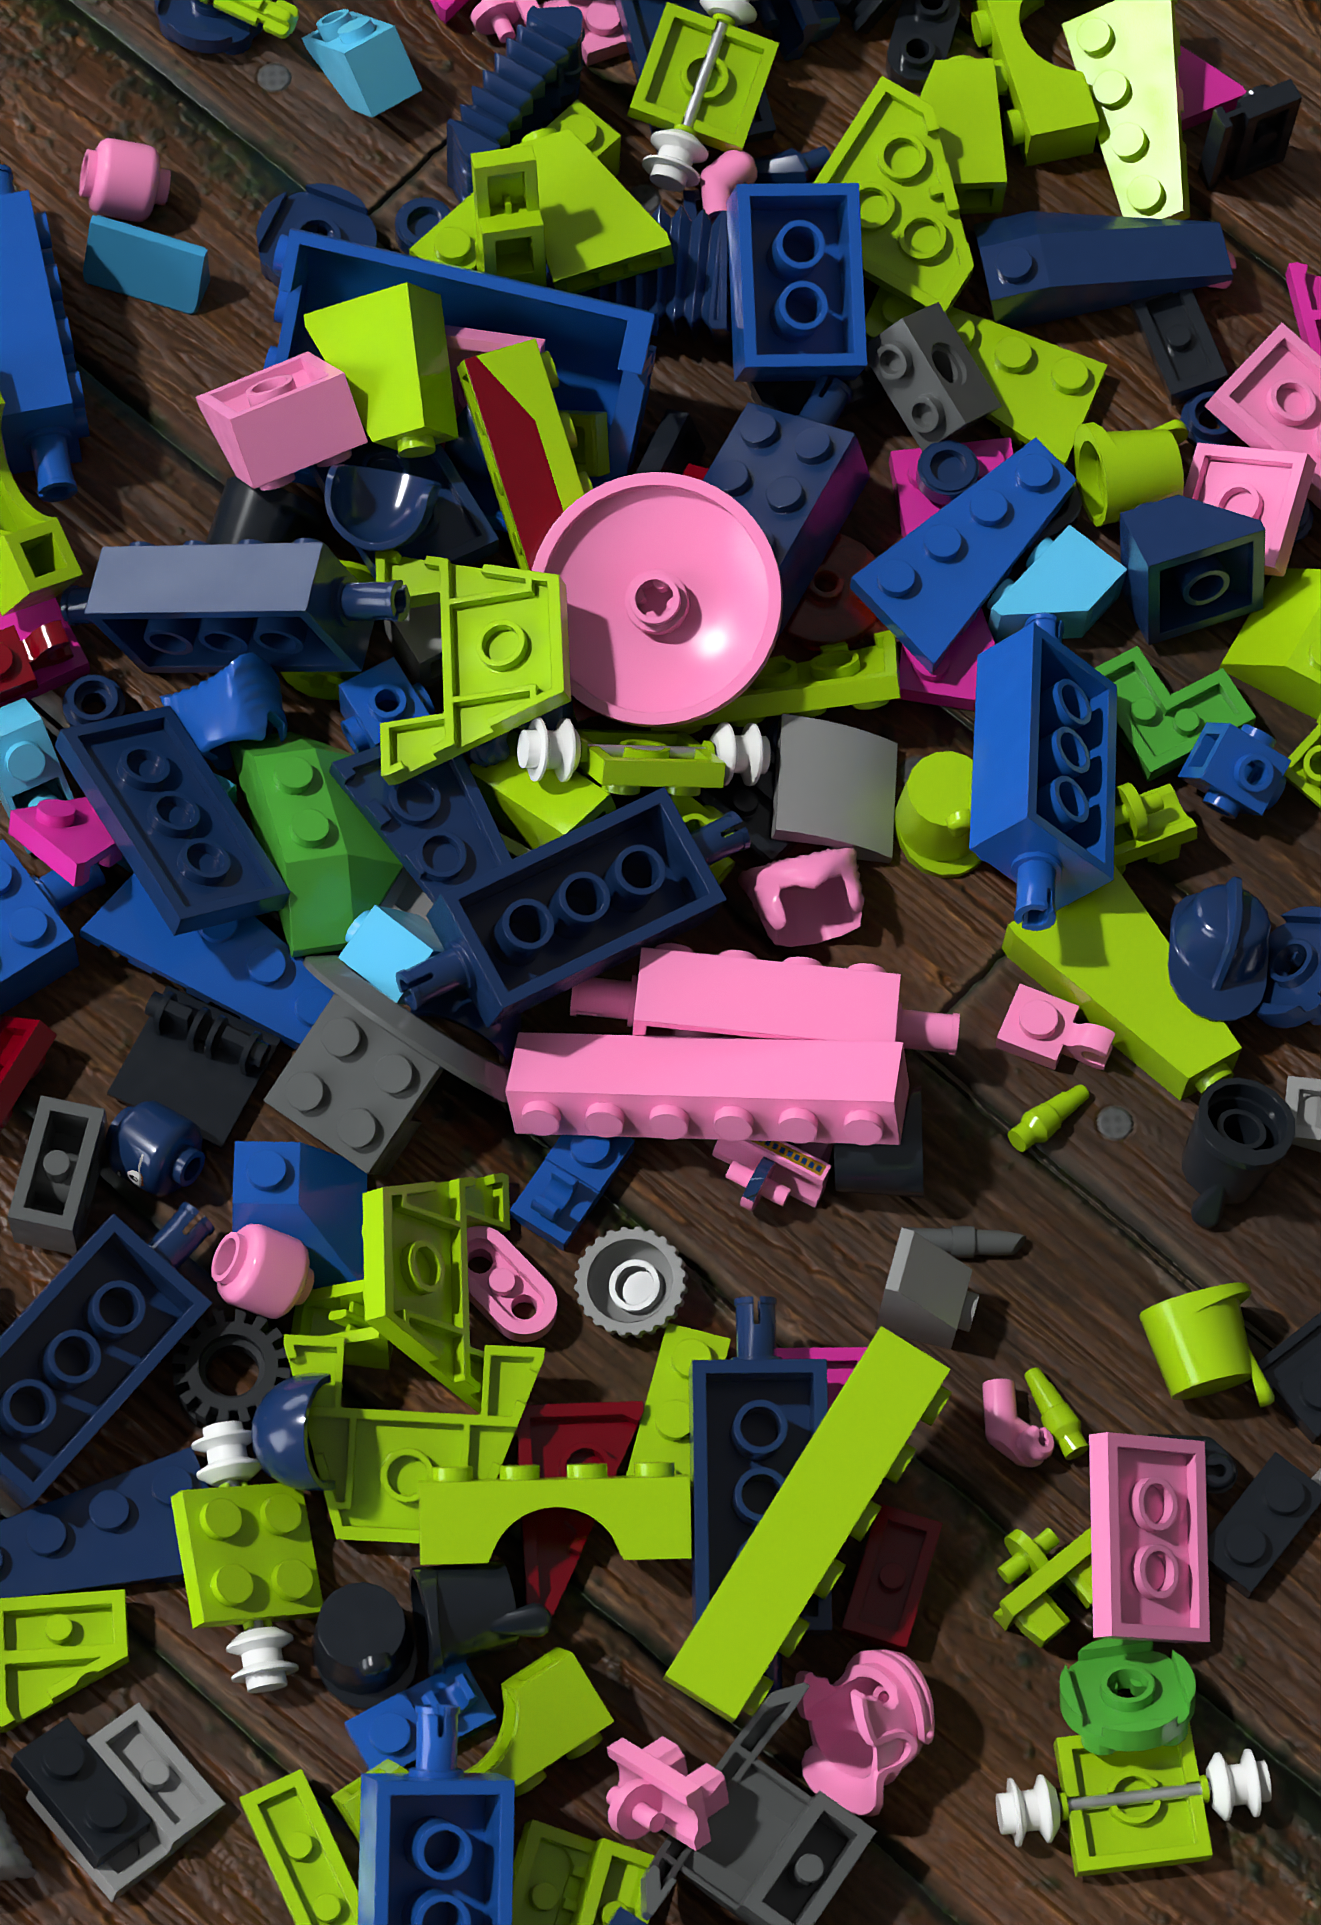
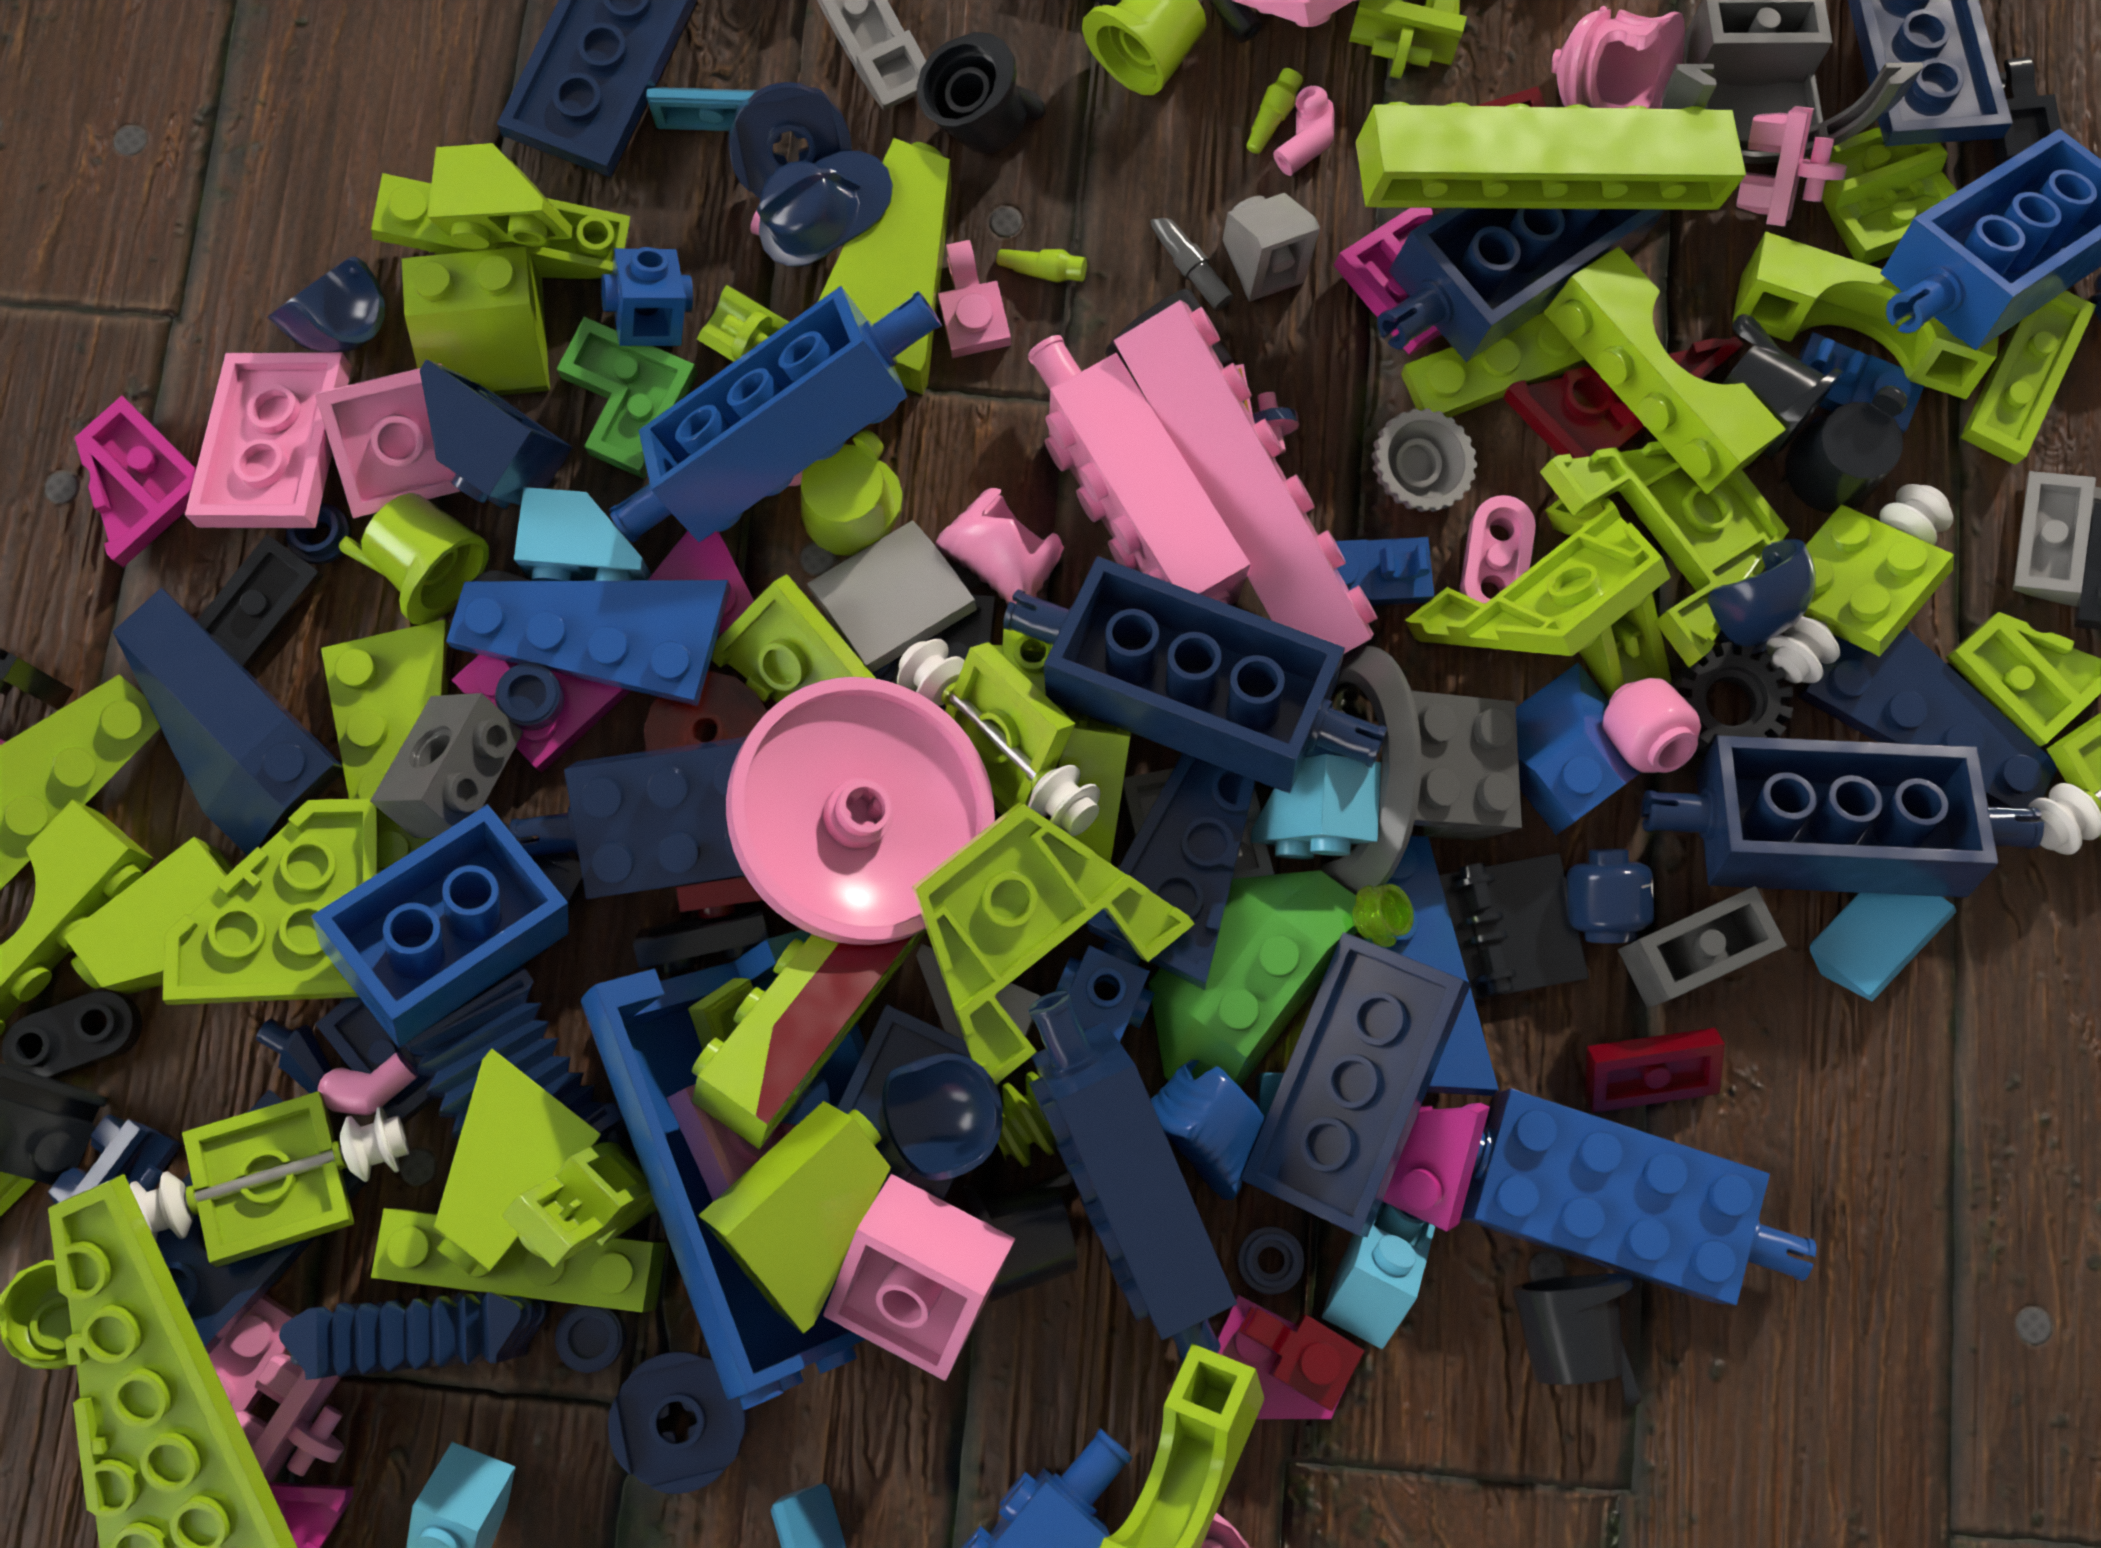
camera: 125 degrees left, 10 degrees up
none -> clear neon green plate [1352,884,1414,948]

